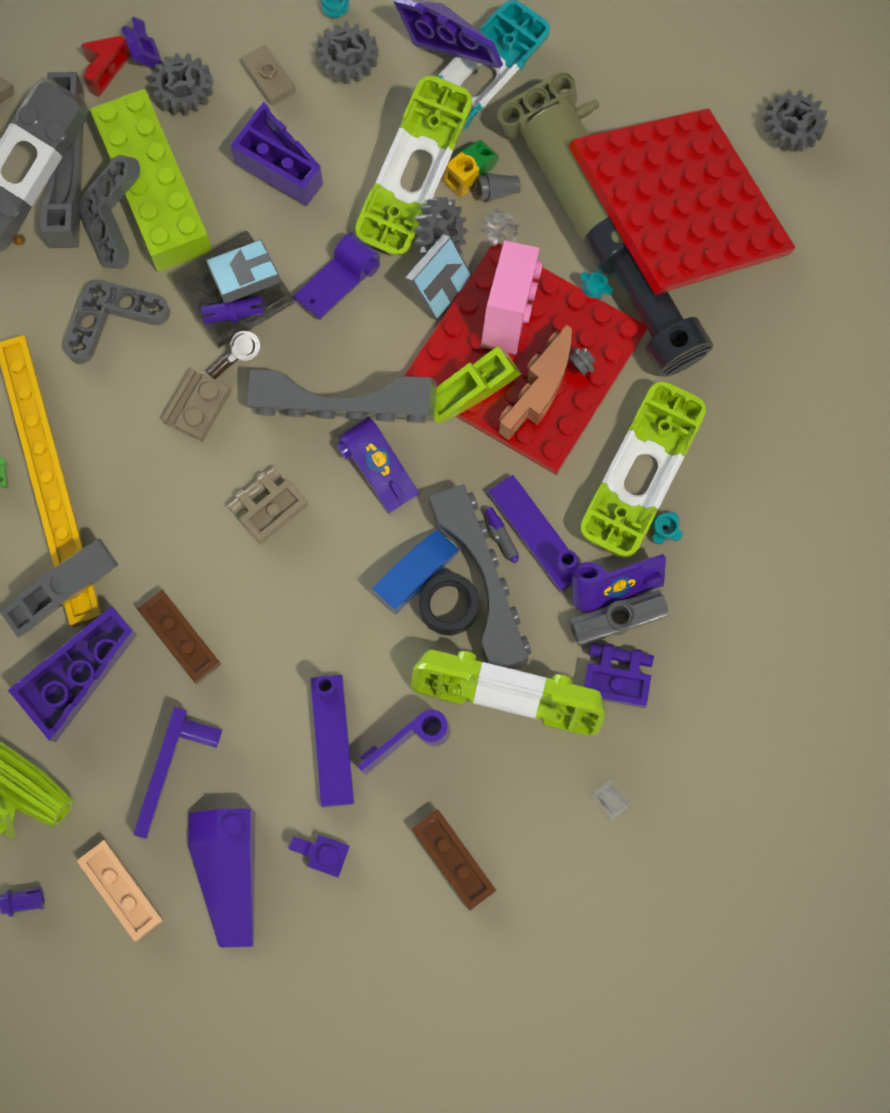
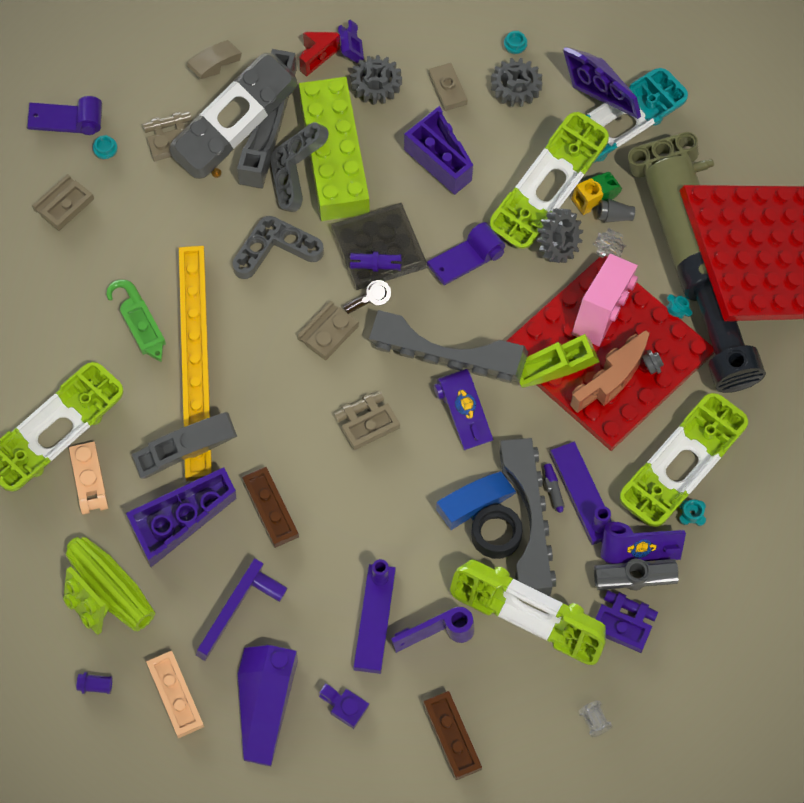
camera: 15 degrees right, 10 degrees down
tile [206,239,281,304] -> none
tile [405,234,472,320] -> none

